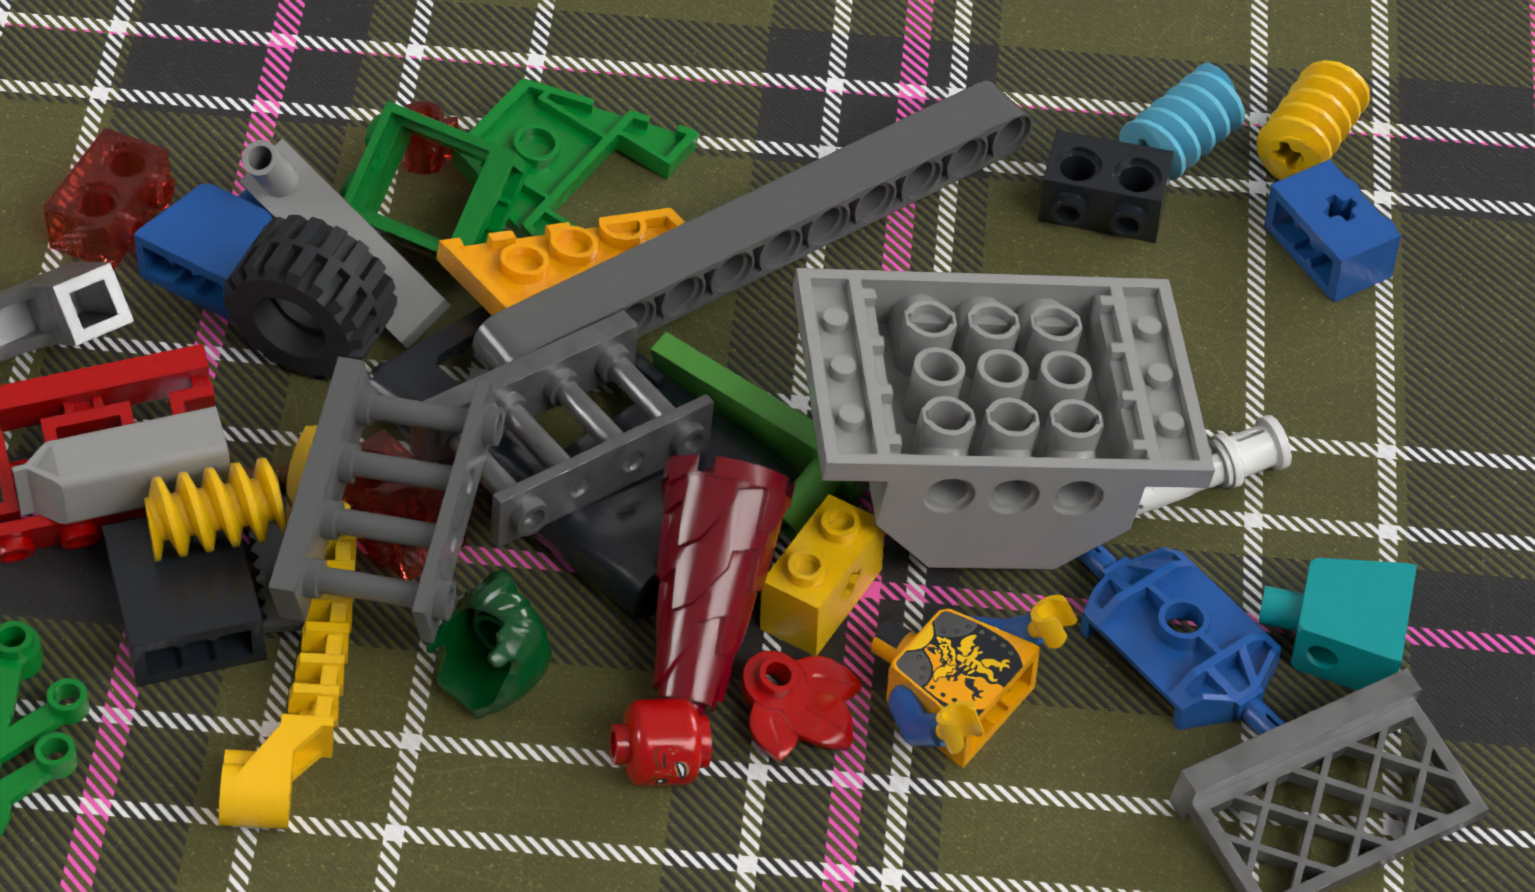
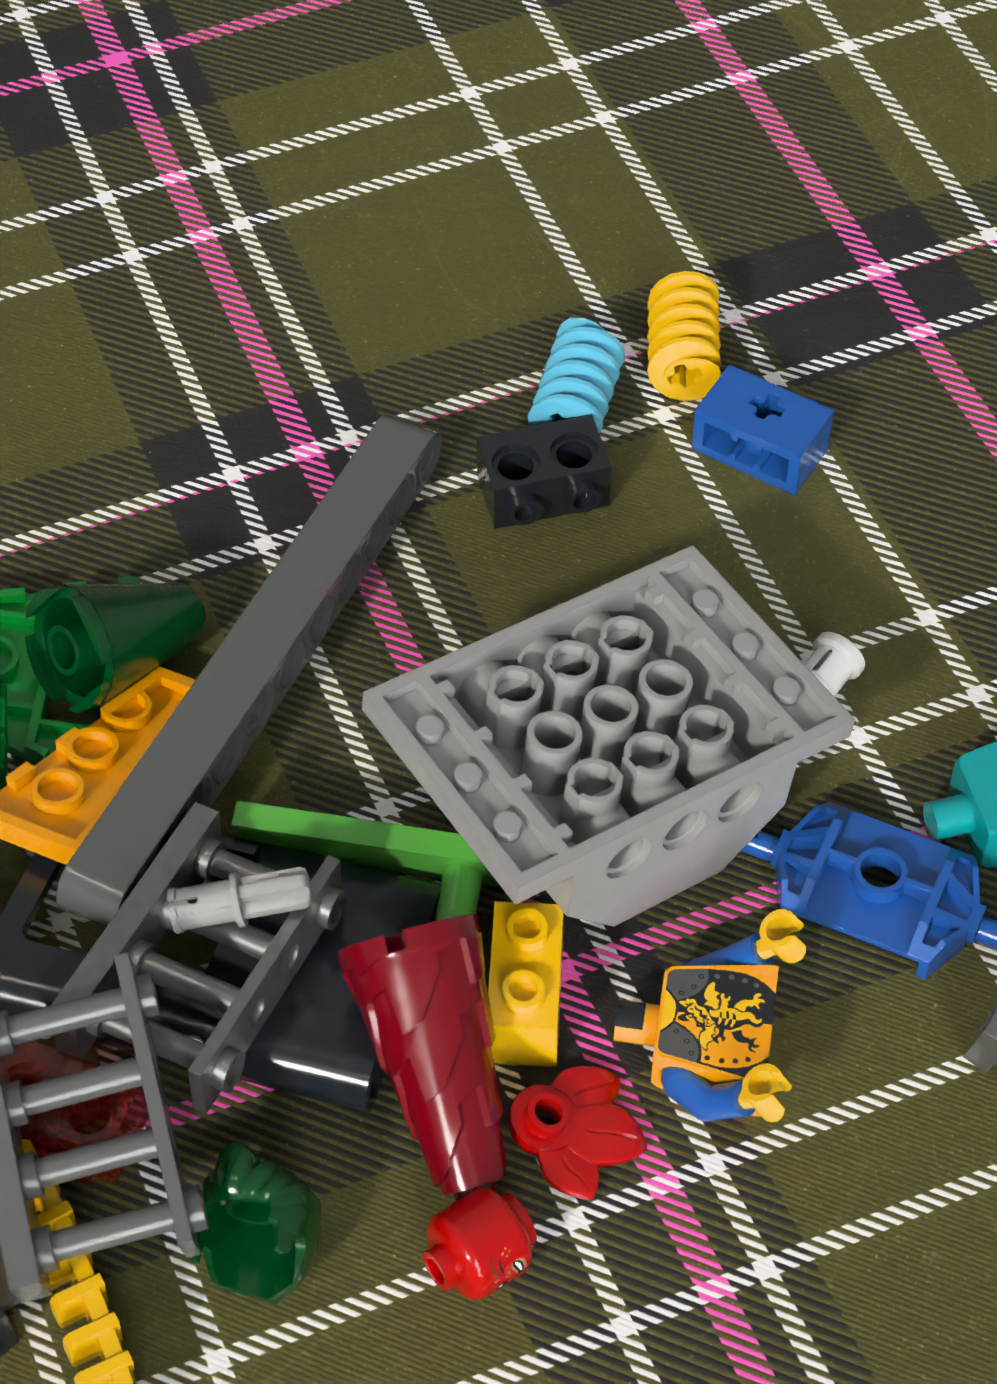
camera: 25 degrees left, 5 degrees up
none -> dark green cone [25,583,206,713]
none -> light grey axle [167,867,312,934]

